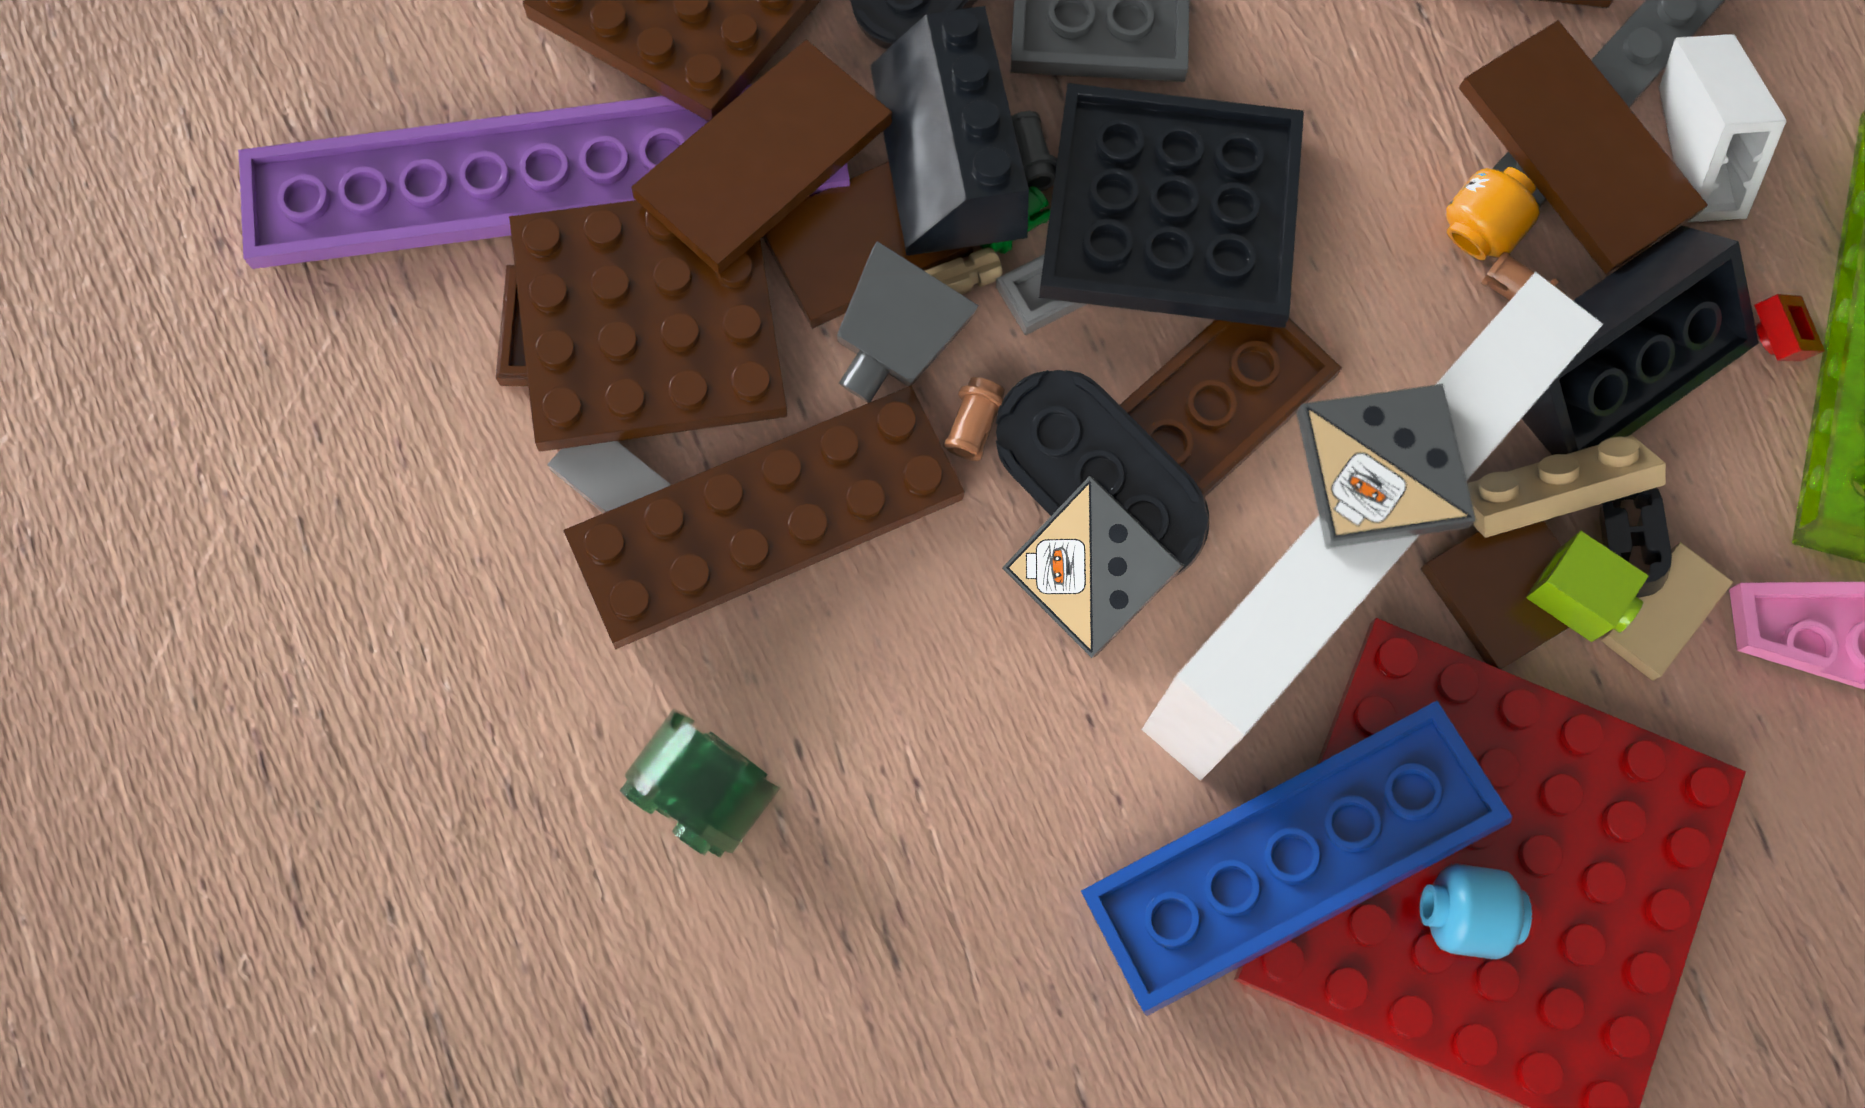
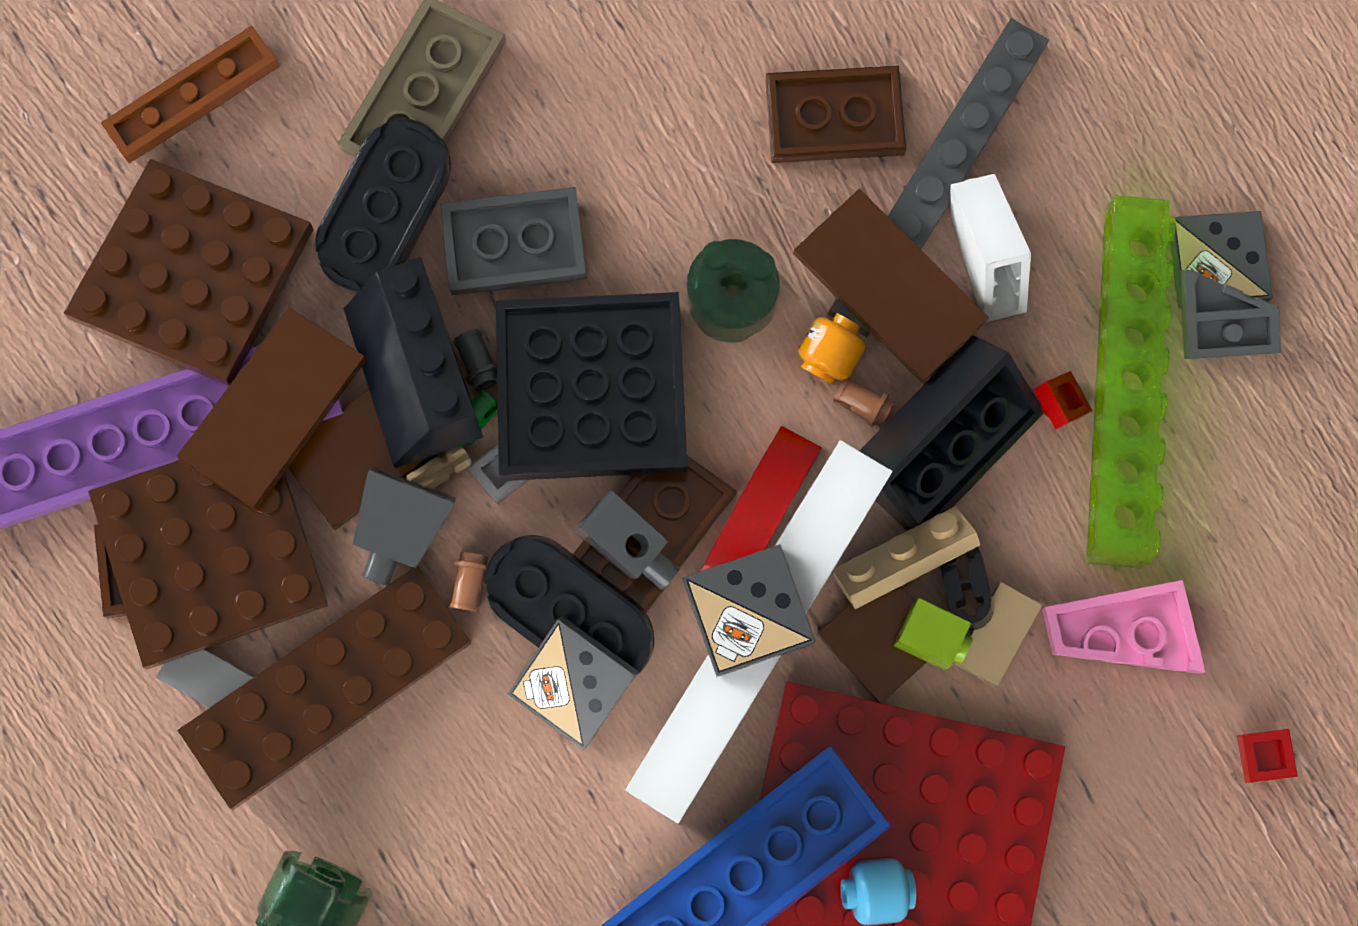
camera: 10 degrees left, 5 degrees up
none -> dark grey torso [573,490,680,590]
none -> clear green brick [686,239,780,343]
none -> red slope [700,426,822,572]

